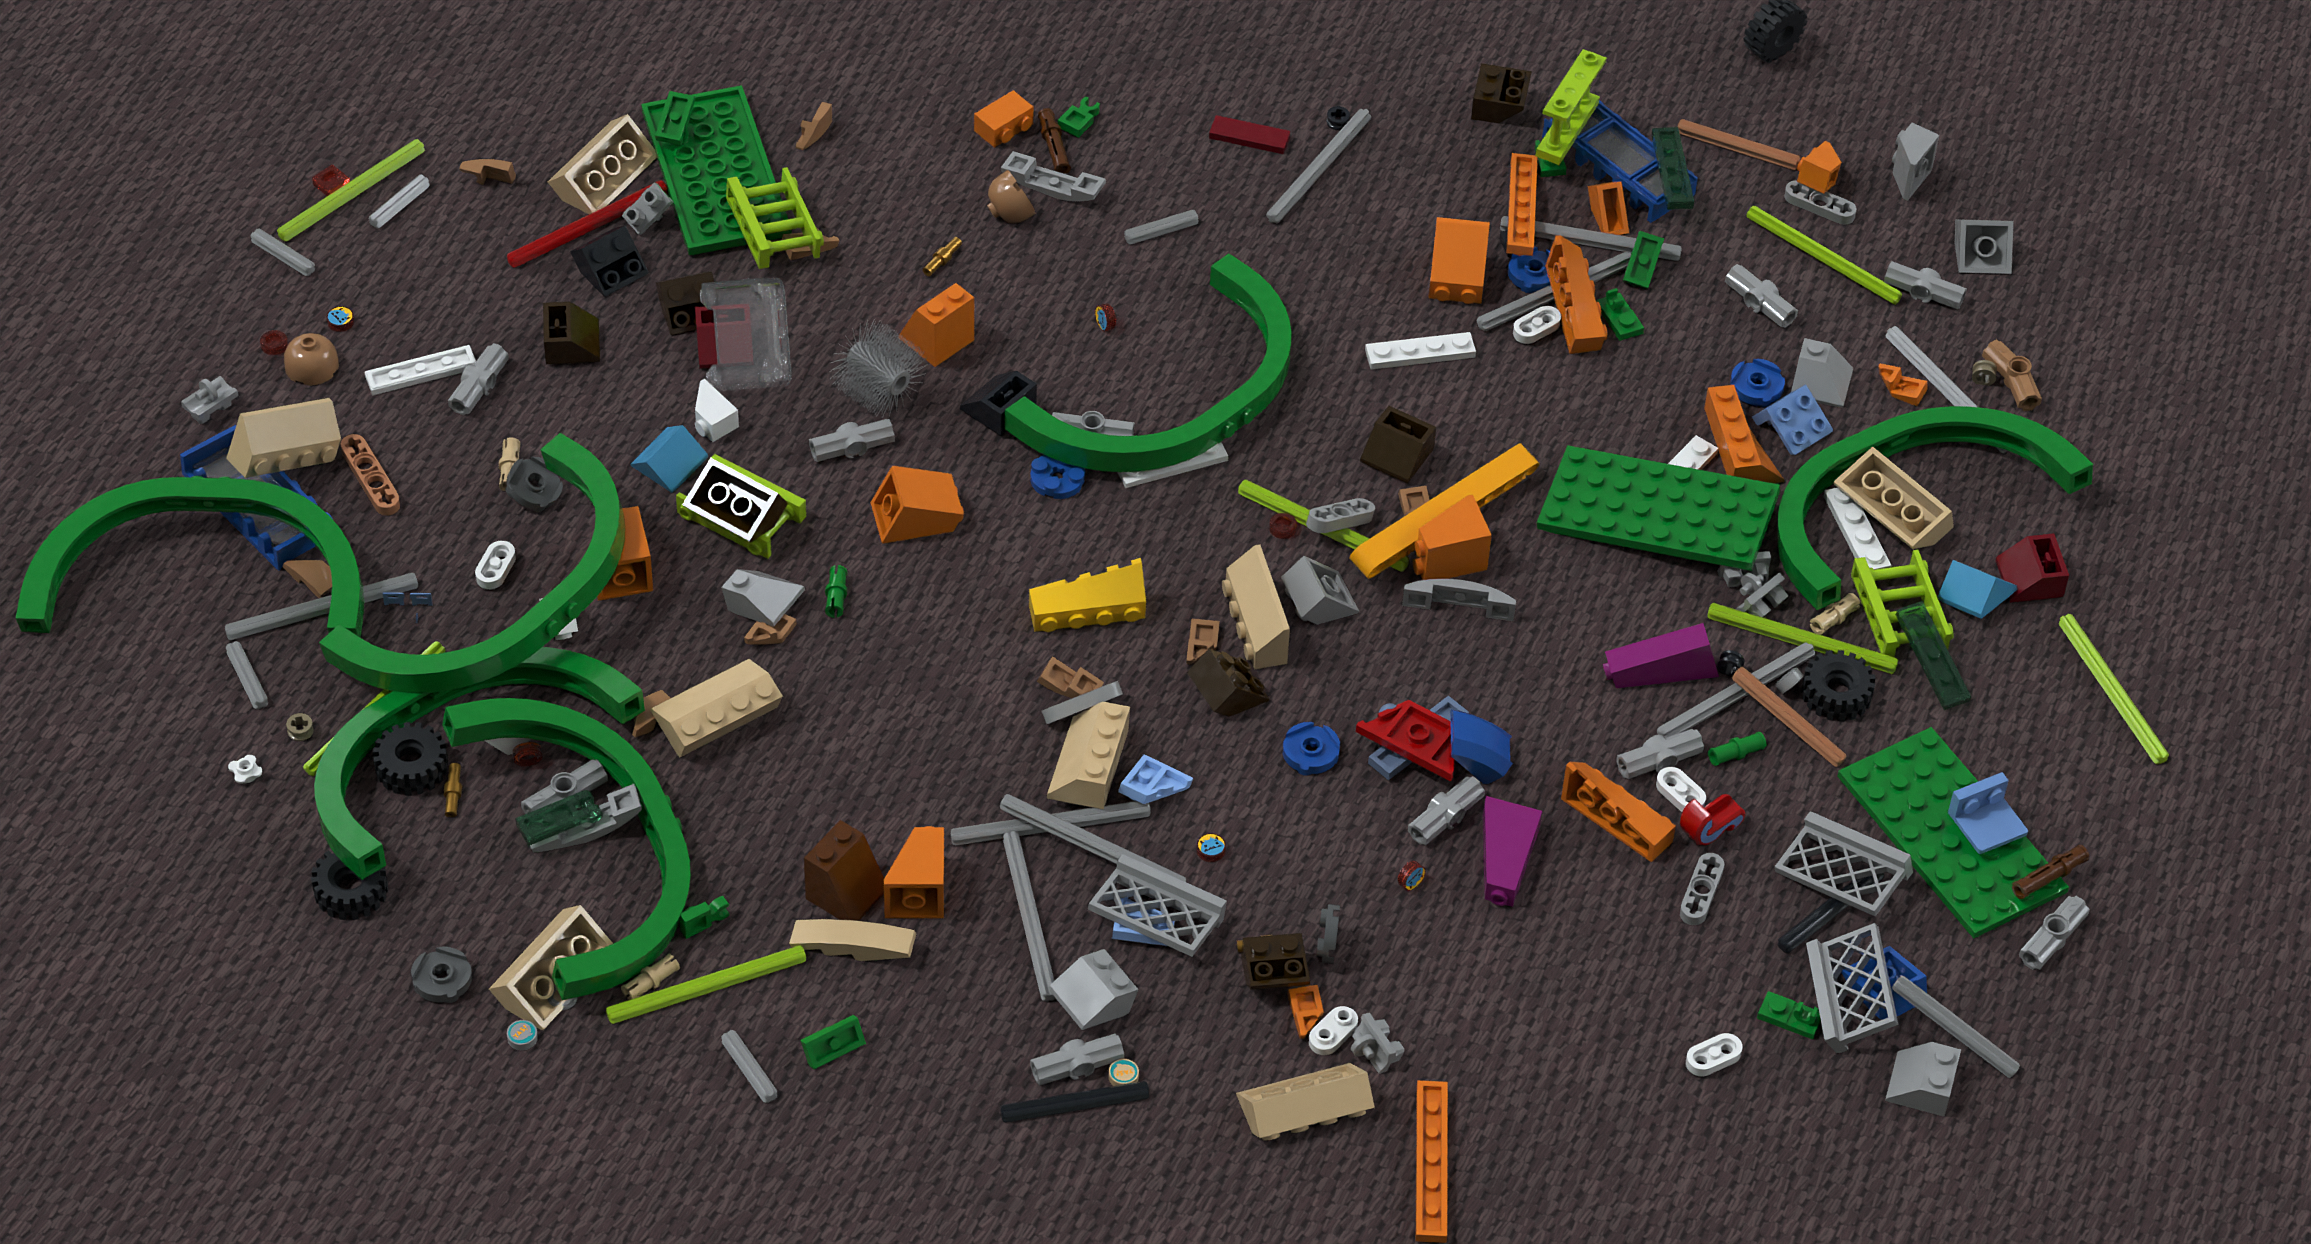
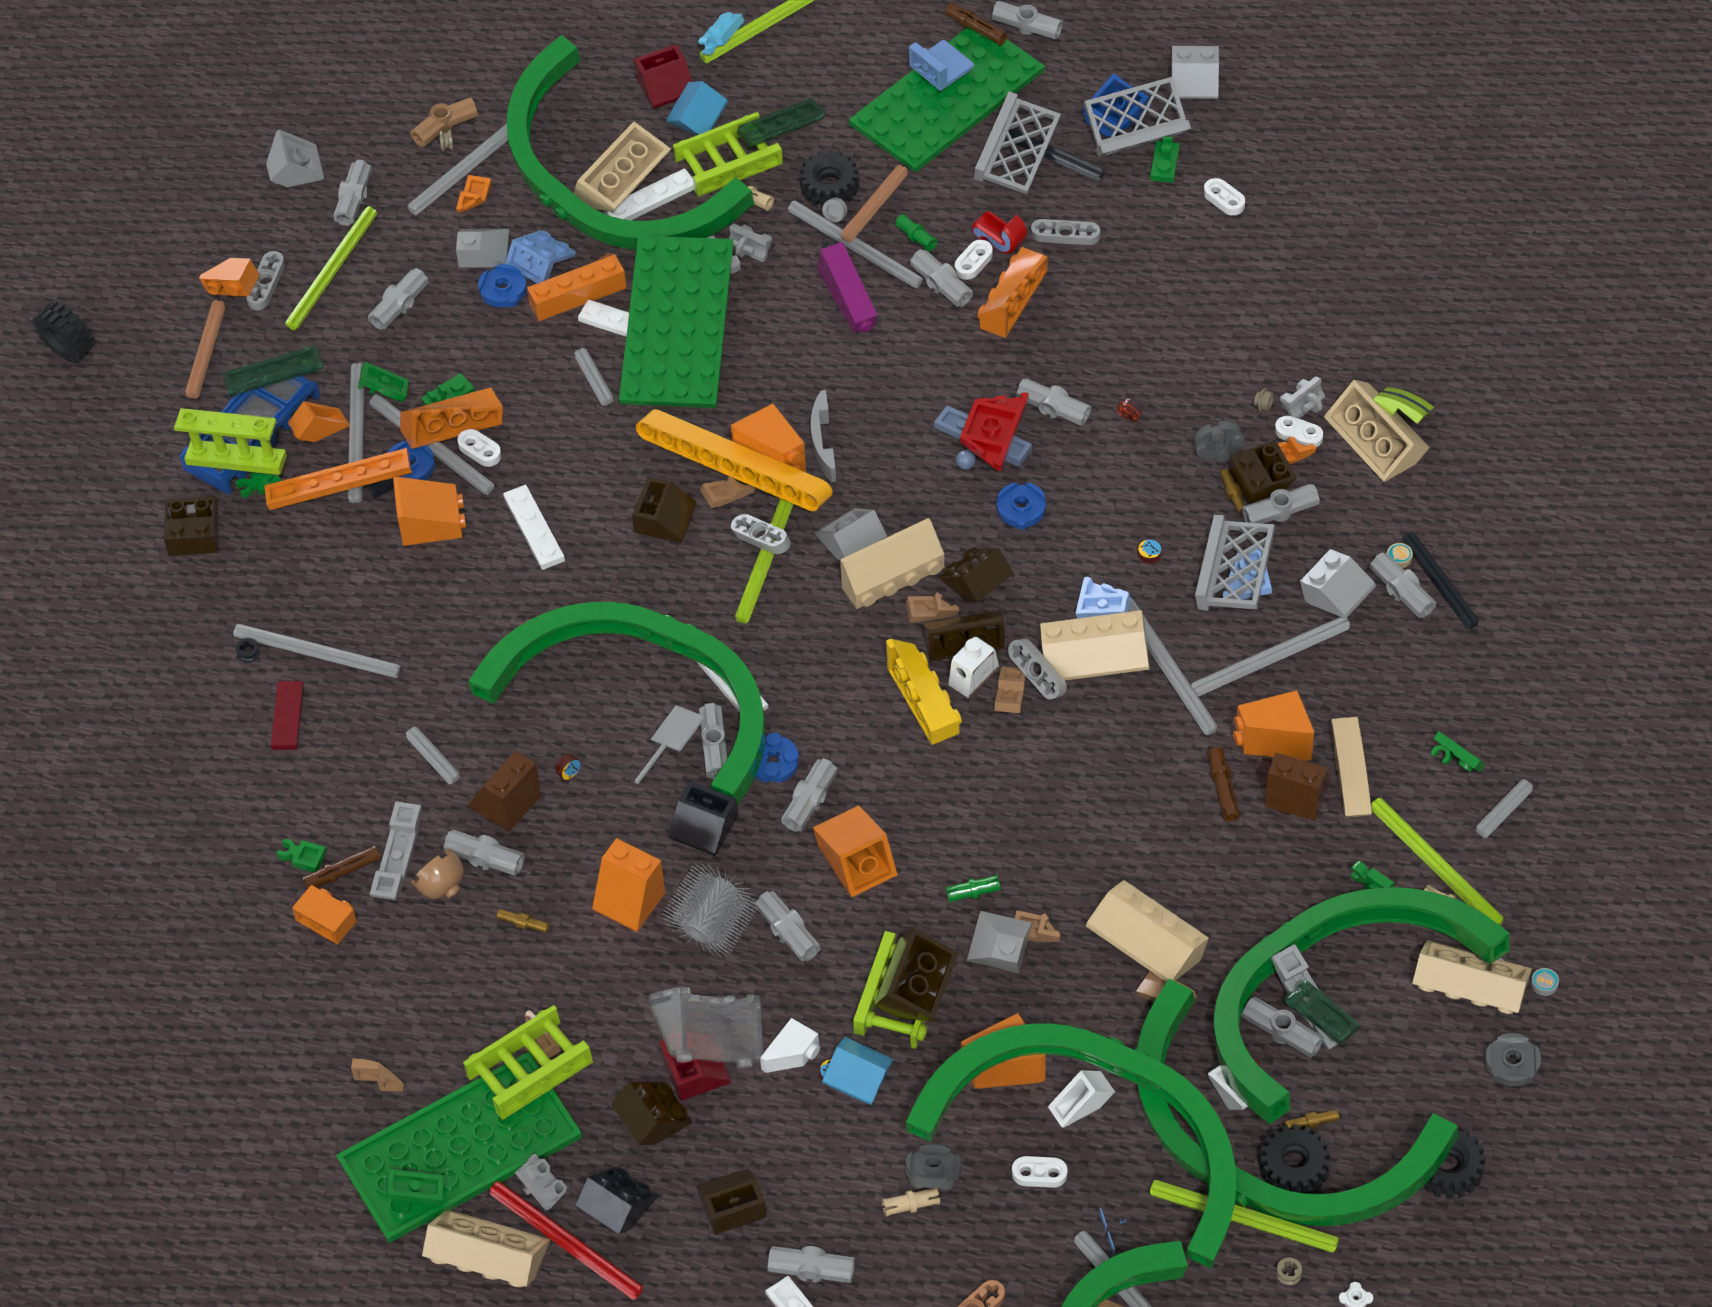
camera: 100 degrees left, 5 degrees up
light grey axle [1000,794,1187,882] -> none
clear red tile [1269,513,1297,539] -> none
orange plate [1415,1080,1448,1243] -> none
blue slope [1450,709,1513,784] -> none
magenta slope [1483,796,1542,907] -> none
lime axle [1708,603,1898,674] -> none
light grey slope [1892,123,1939,201] -> none
light grey axle [1892,975,2020,1078] -> none
none -> light grey piece [443,830,525,876]
none -> reddish brown slope [468,750,541,832]
none -> light grey axle [575,348,613,406]
none -> light grey piece [635,705,705,784]
none -> medium azure plate [698,12,744,54]
none -> light grey piece [781,758,837,832]
none -> dark brown slope [923,611,1005,662]
none -> white torso [948,637,999,698]
none -> reddish brown pin [1207,747,1240,822]
none -> light grey piece [1242,484,1320,524]
none -> dark tan plate [1254,388,1274,412]
none -> lime slope [1373,387,1434,424]

